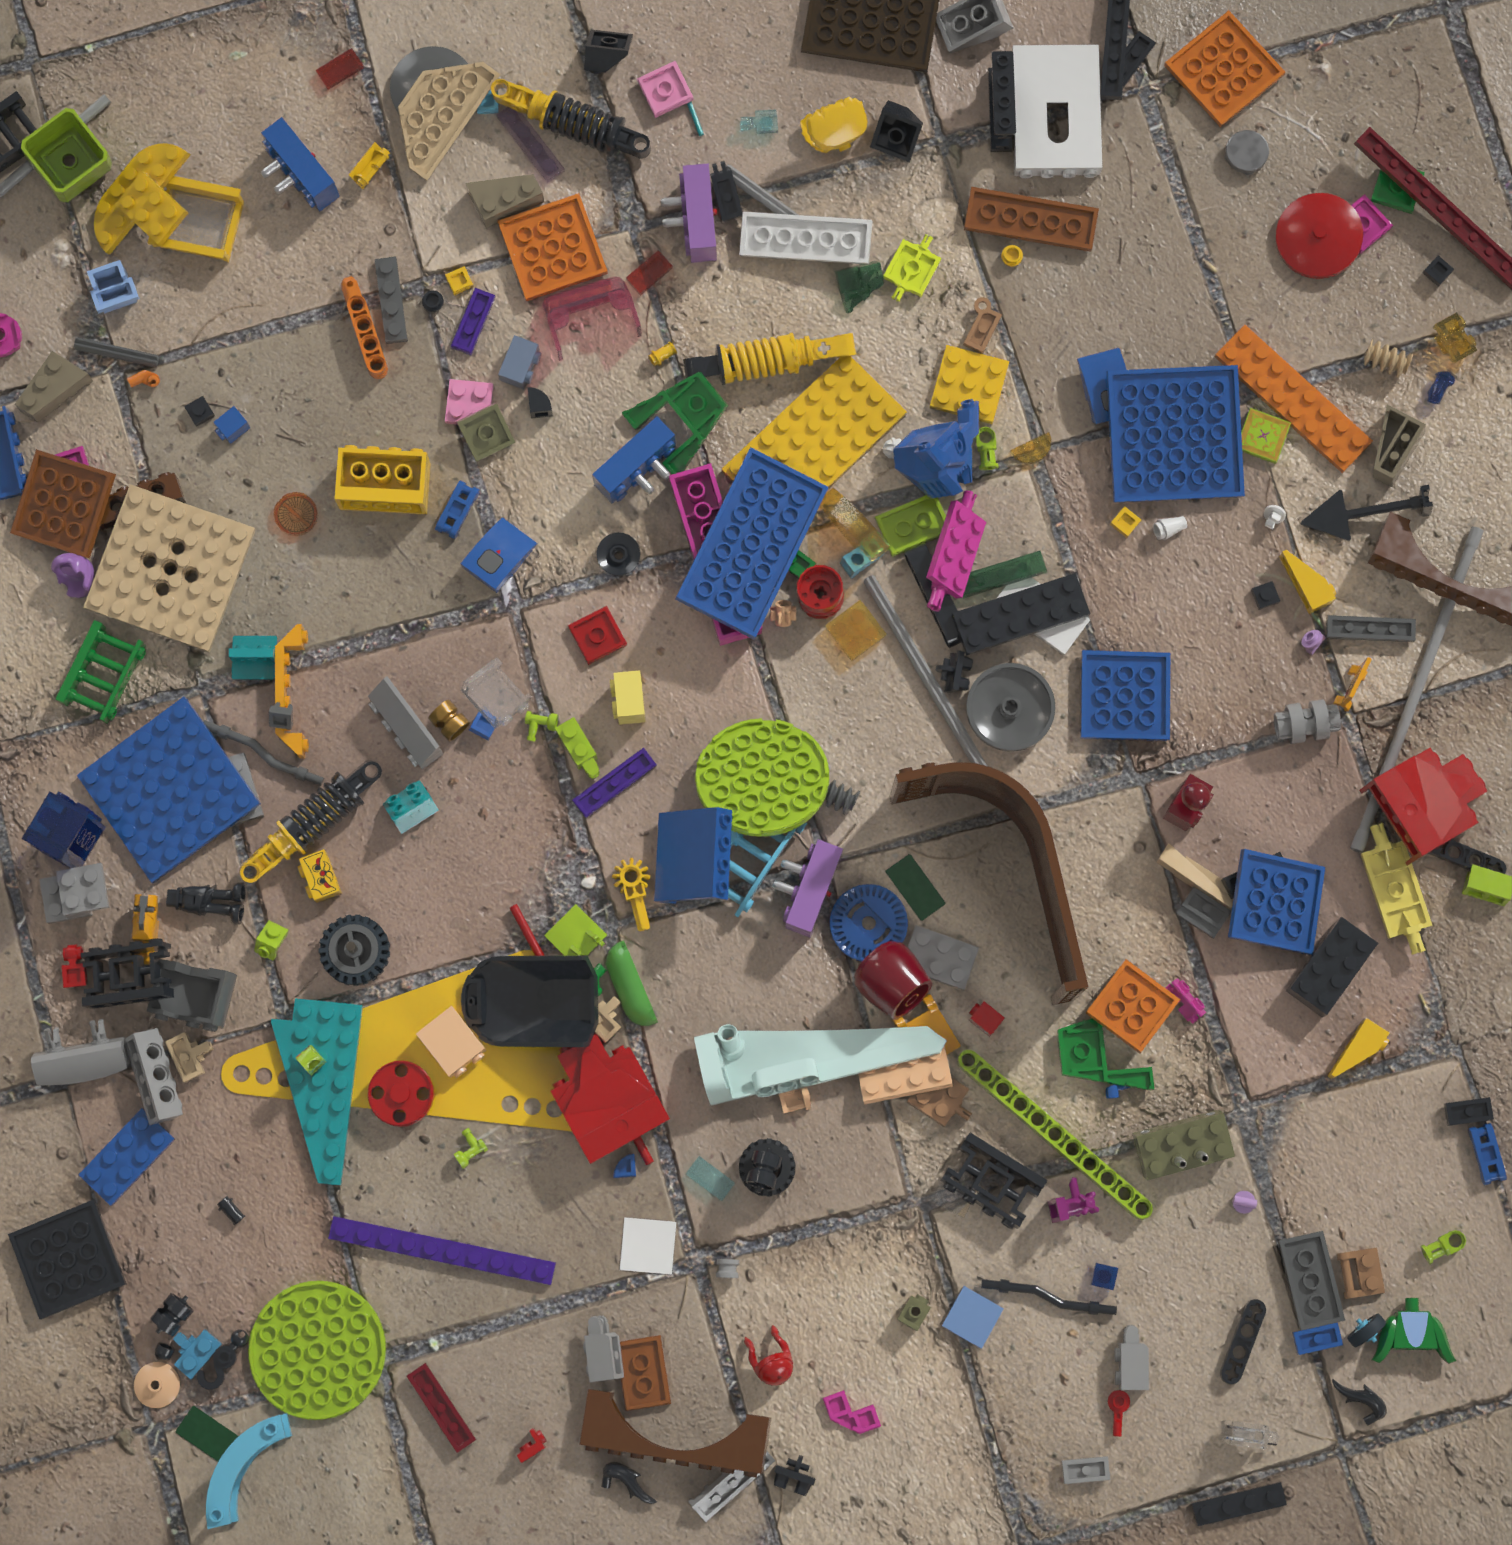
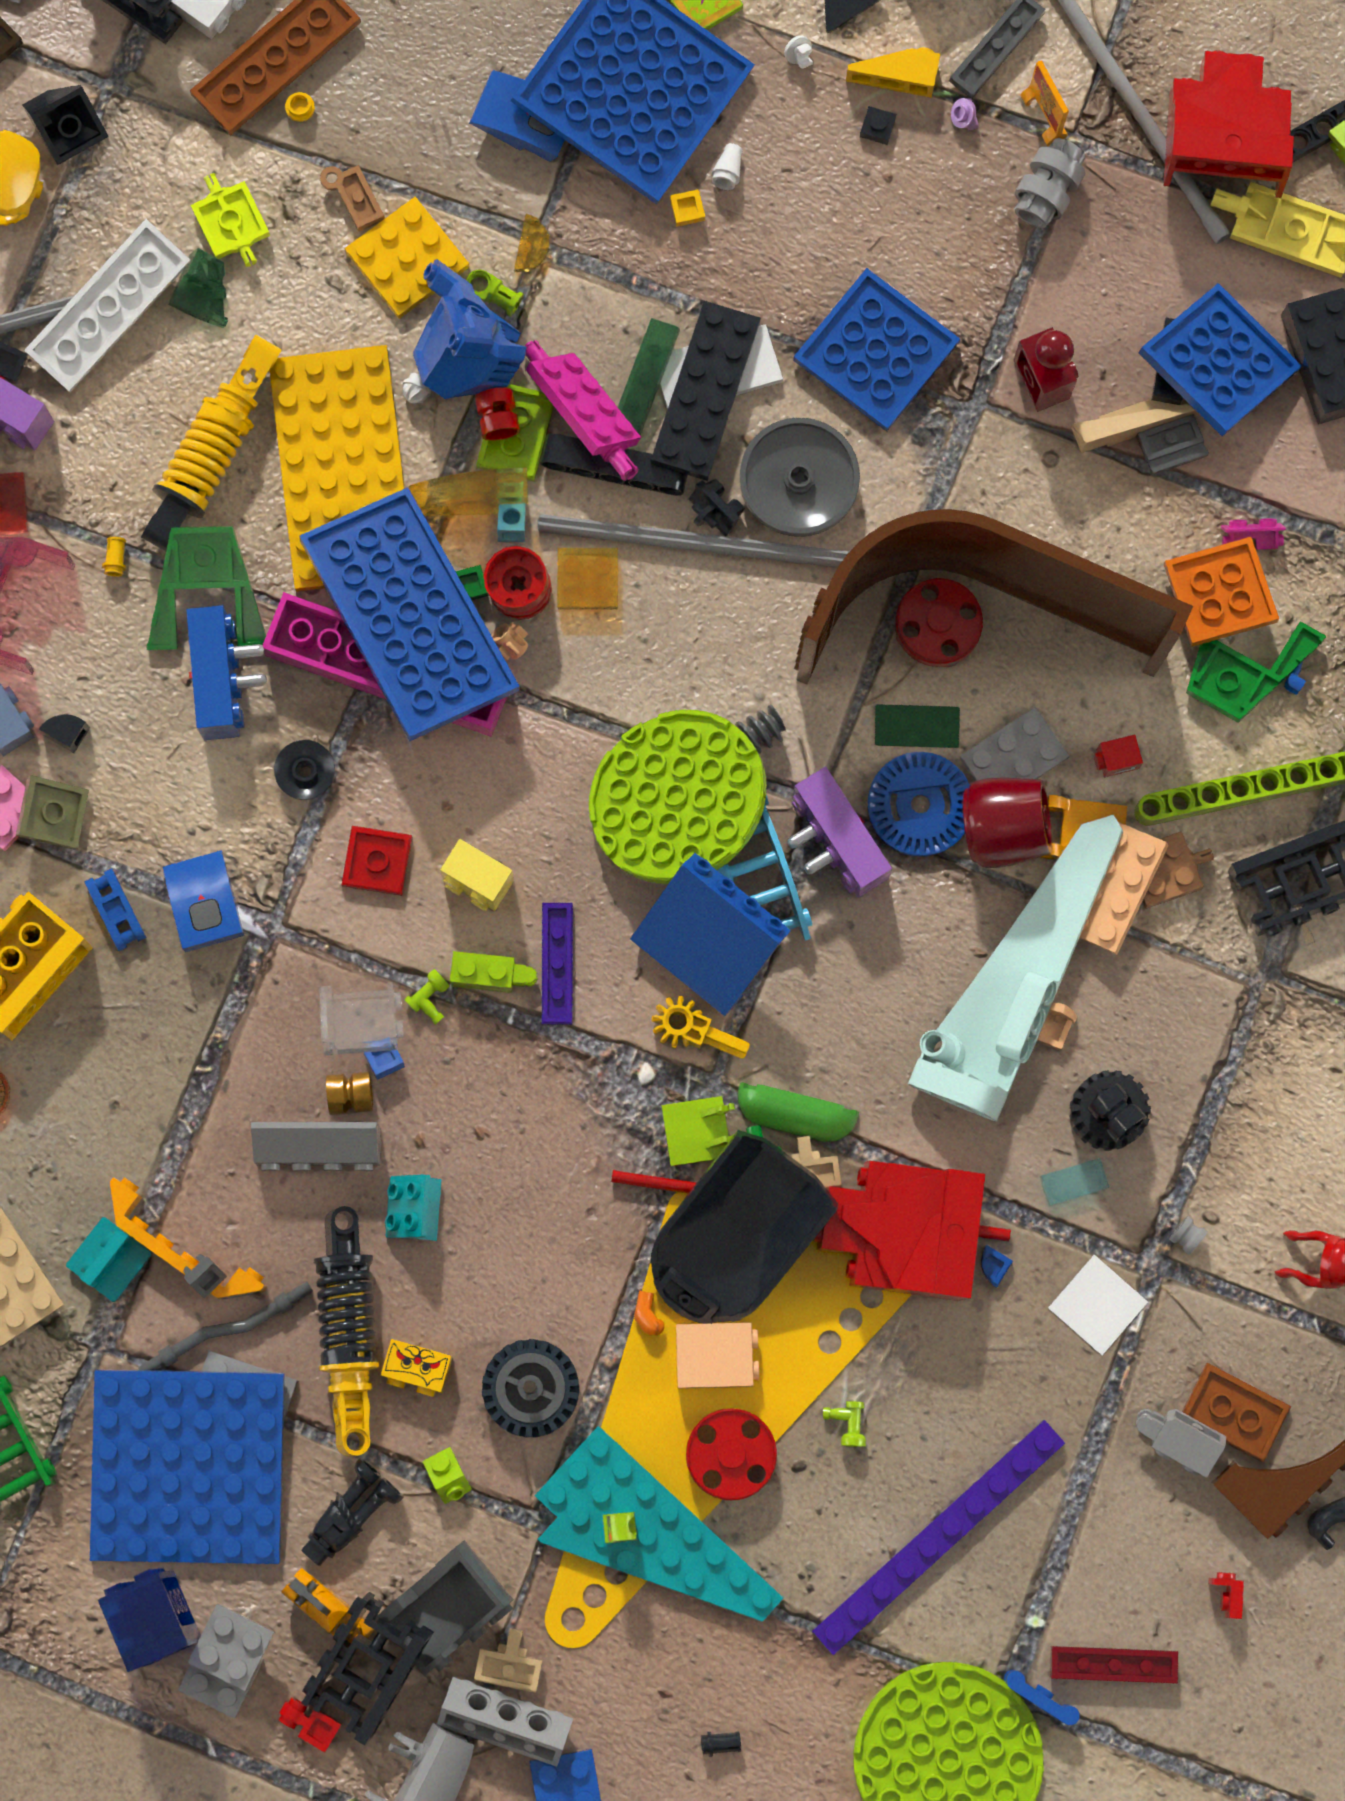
camera: 55 degrees left, 0 degrees up
none -> red wheel [475,387,520,441]
none -> orange arm [634,1291,665,1336]
none -> red piece [895,578,983,668]
none -> blue plate [1003,1670,1080,1725]

